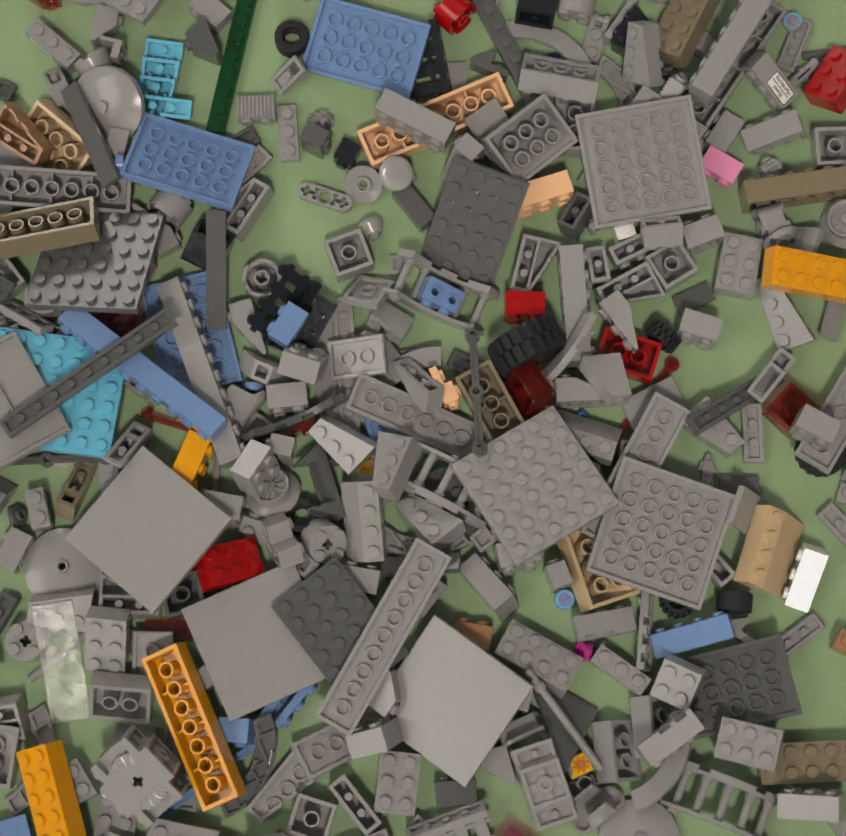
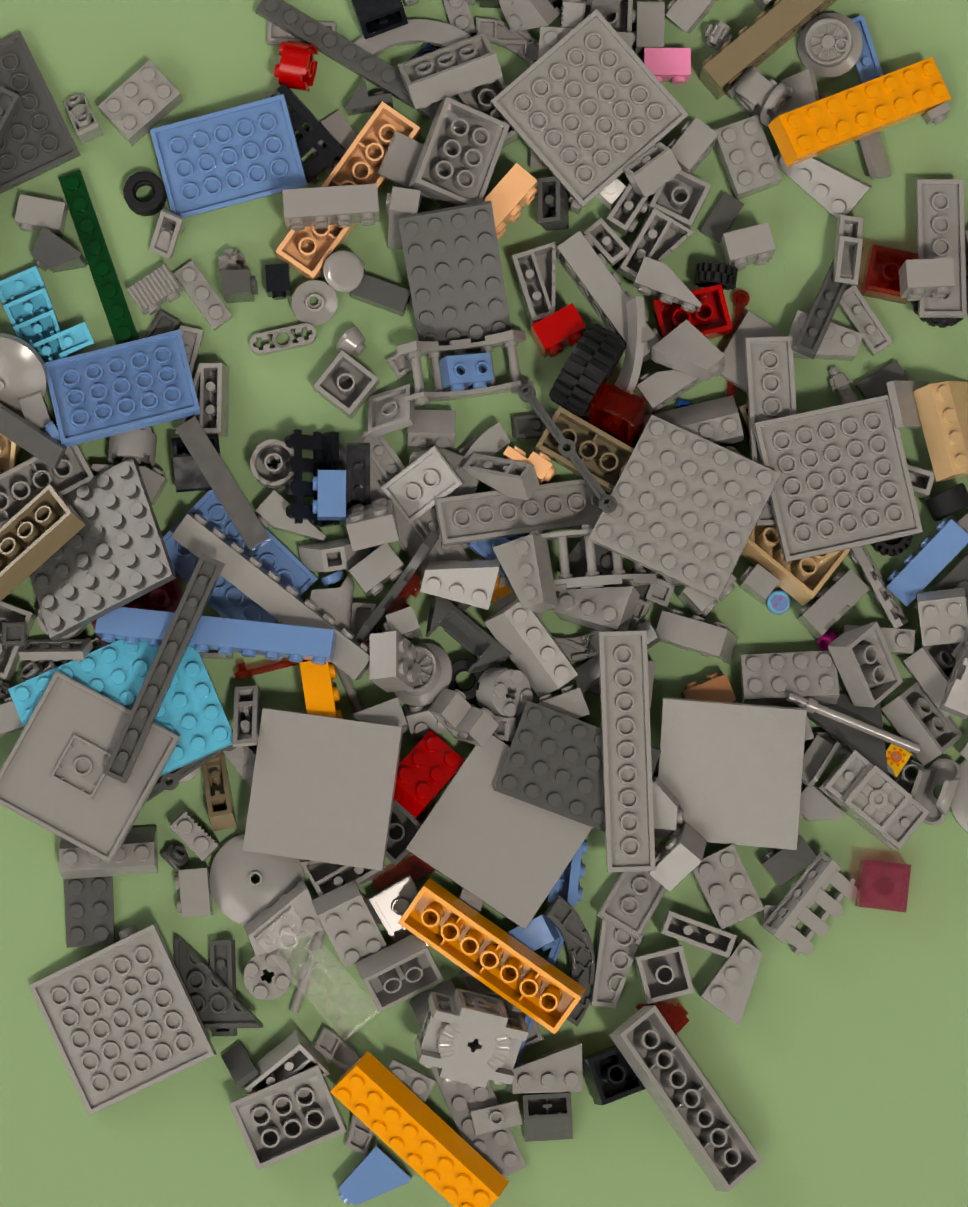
camera: 30 degrees left, 5 degrees up
none -> light grey slope [828,622,903,708]

